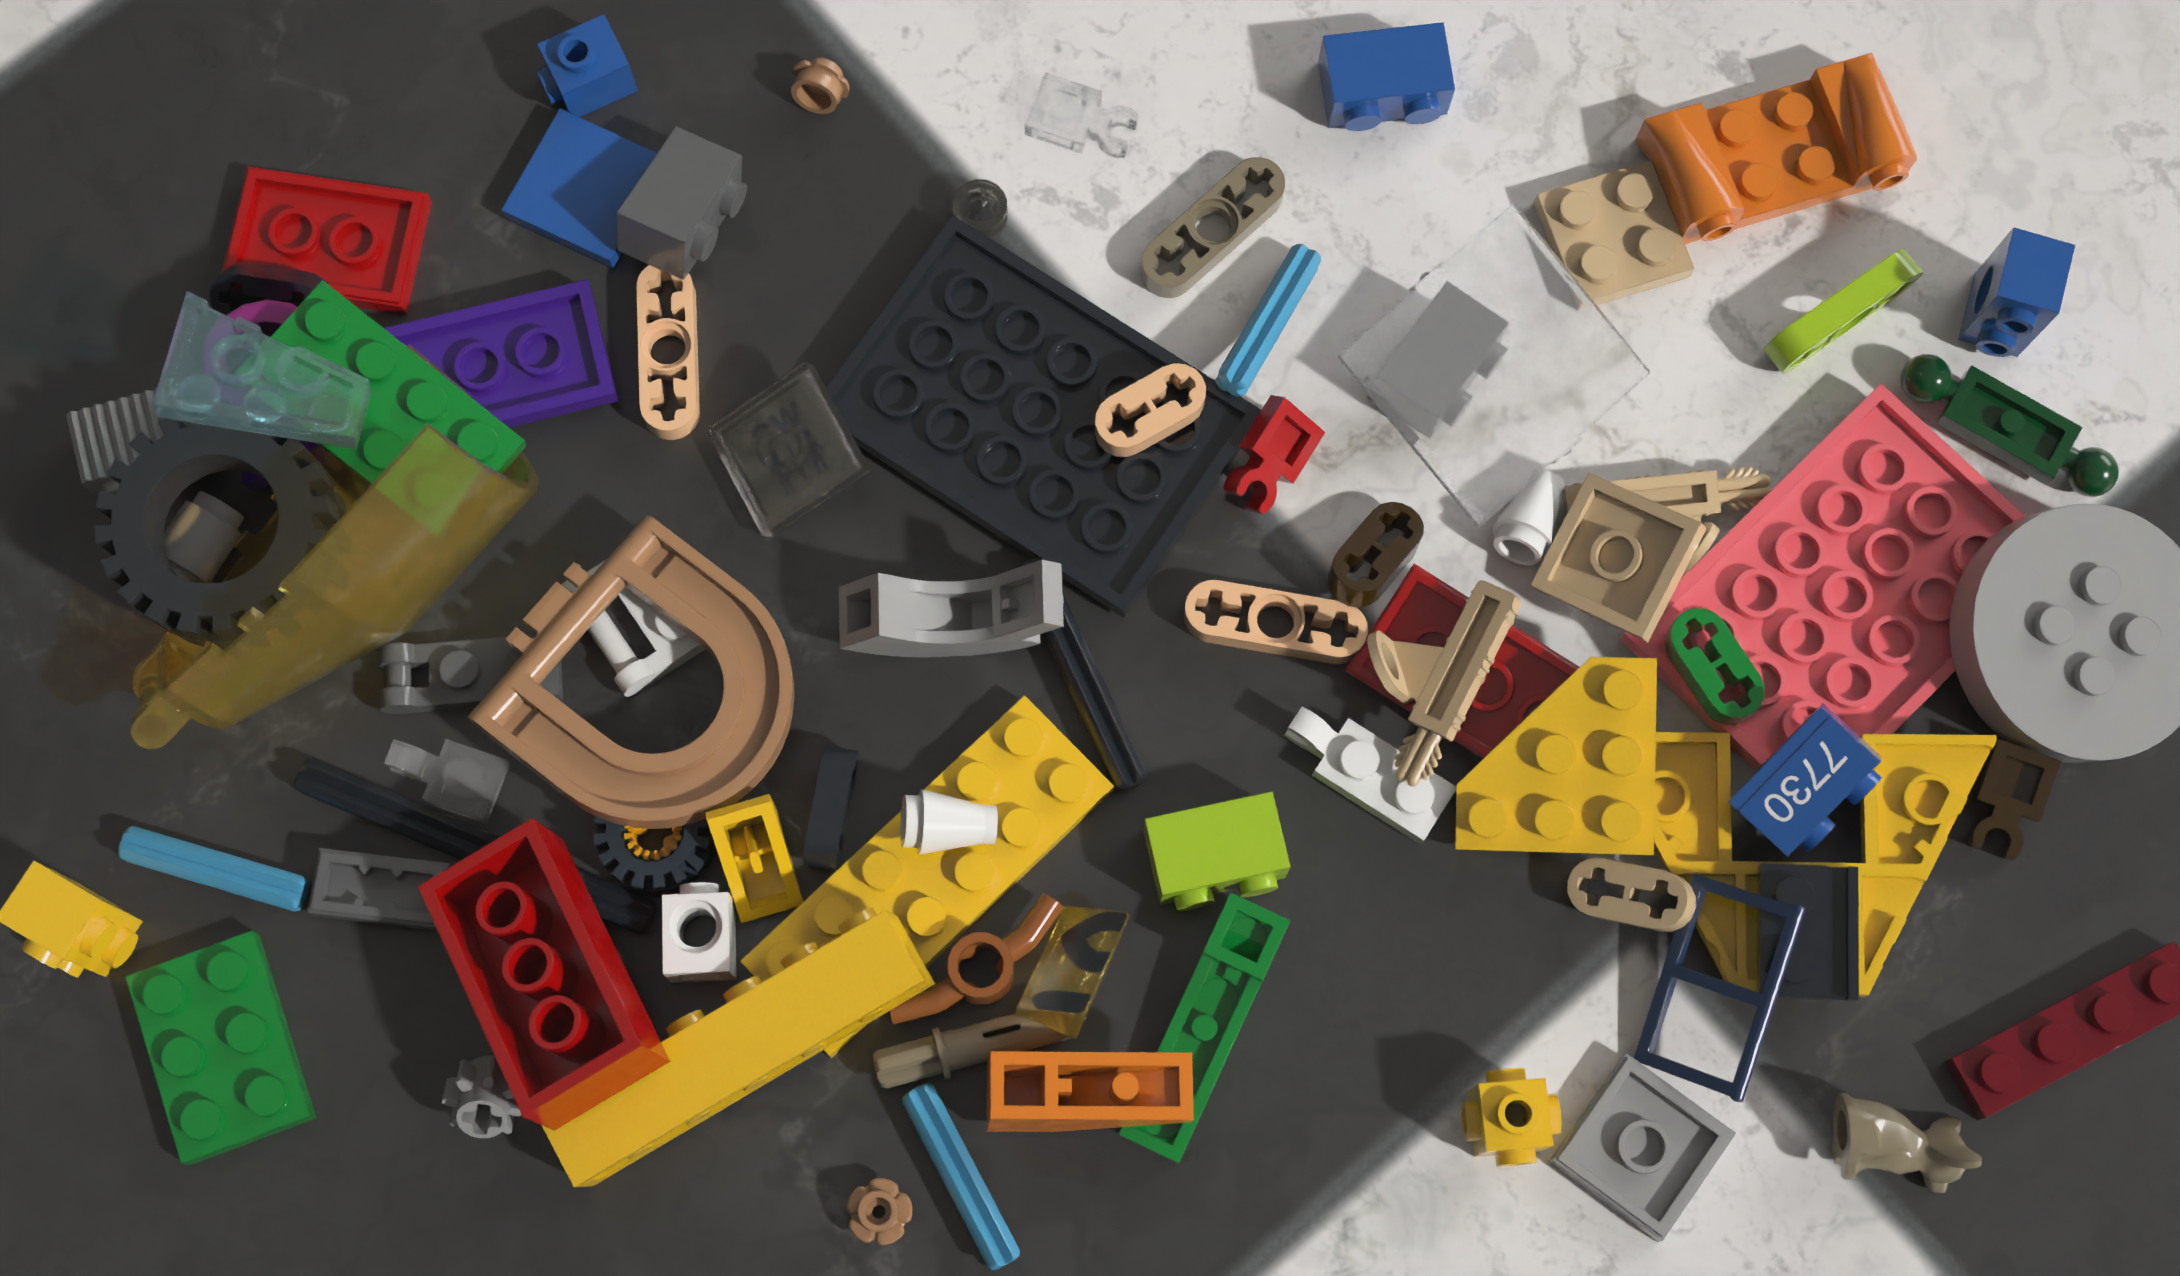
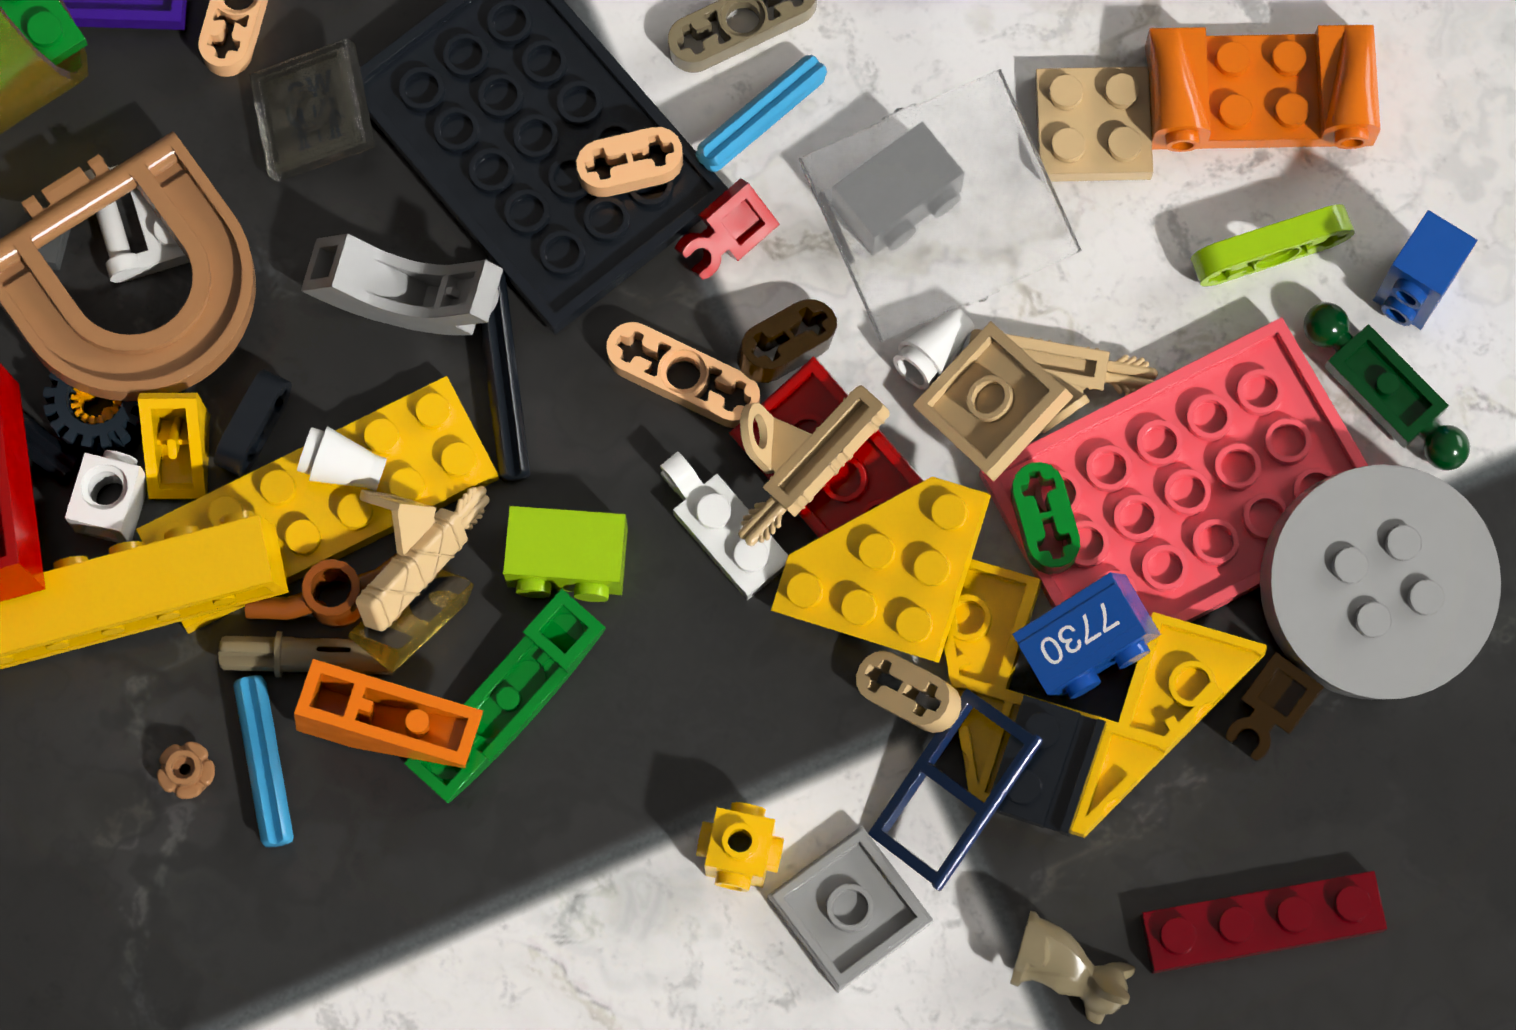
camera: 20 degrees right, 0 degrees up
none -> tan piece [356,486,490,631]

